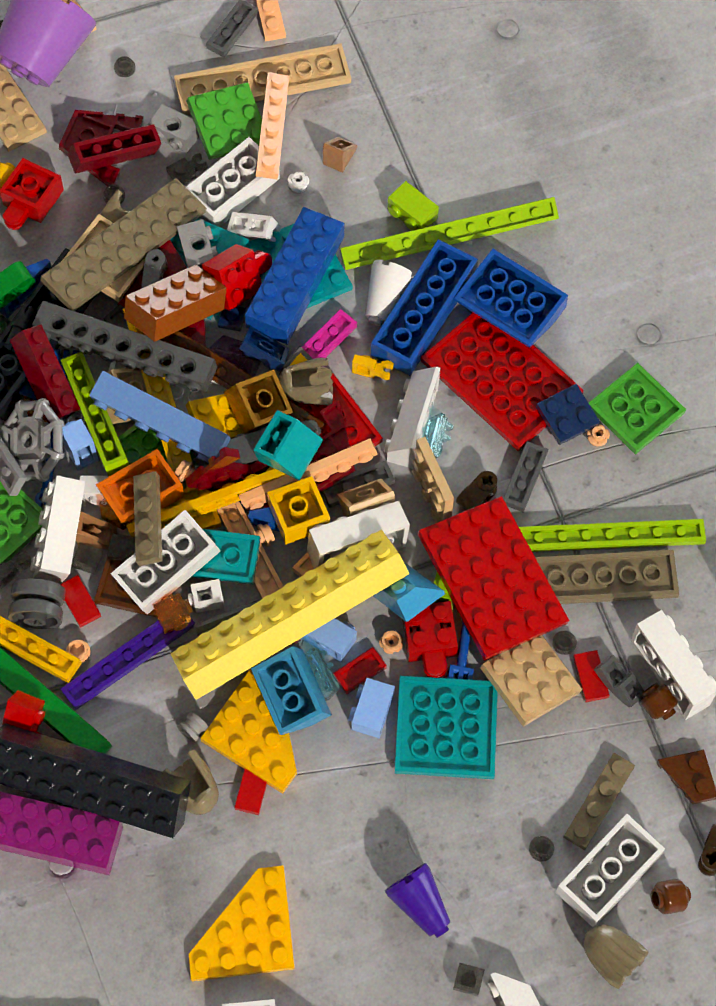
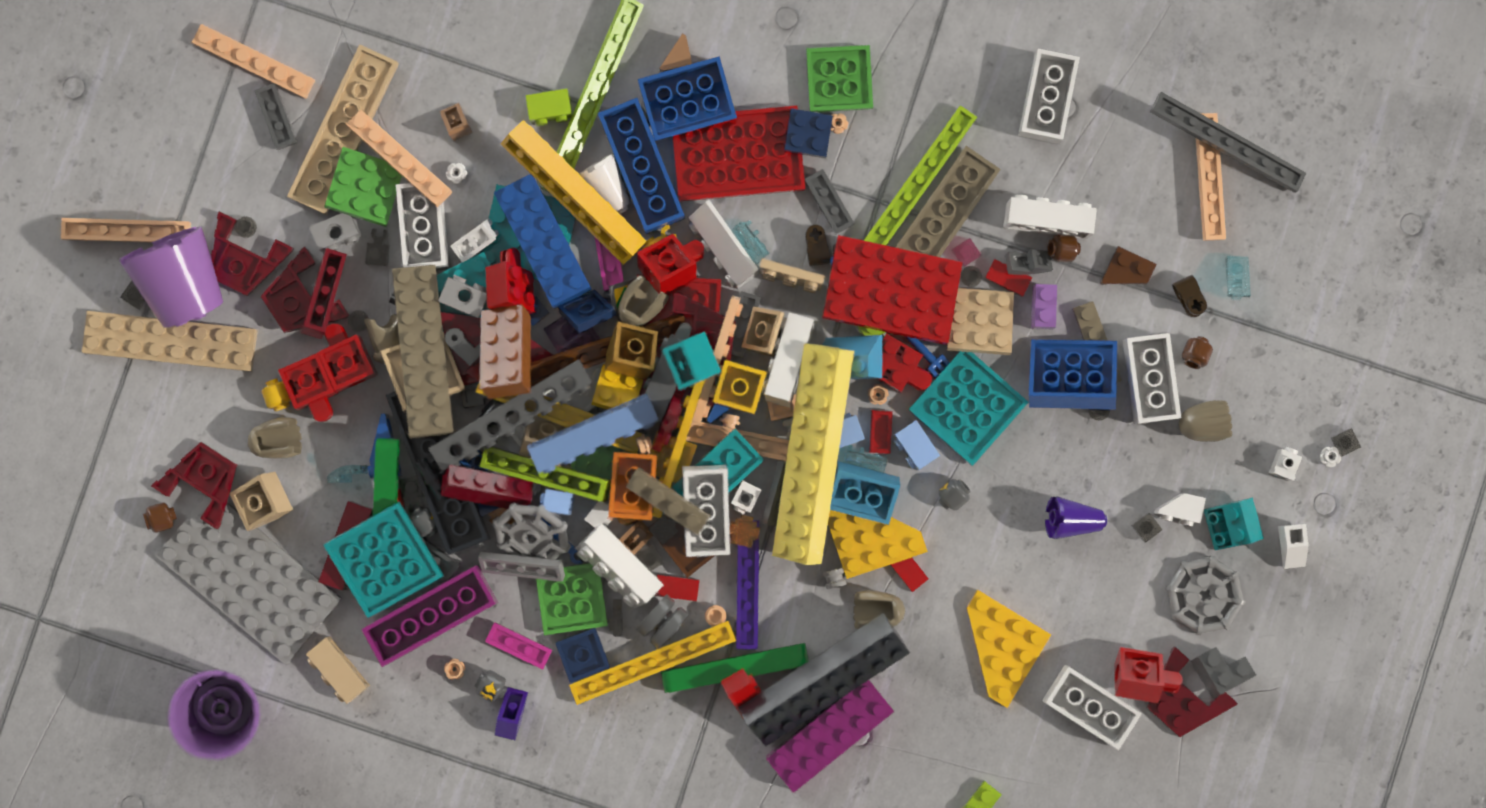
camera: 50 degrees left, 20 degrees up
none -> dark red wing [211,211,294,296]
none -> red brick [318,324,378,392]
none -> yellow brick [501,120,646,265]
none -> red brick [637,234,704,294]
none -> medium nougat slope [659,33,692,73]
none -> dark grey head [938,479,971,510]
none -> clear pink plate [952,238,982,268]
none -> blue slope [1029,339,1117,410]
none -> medium lavender brick [1031,284,1057,330]

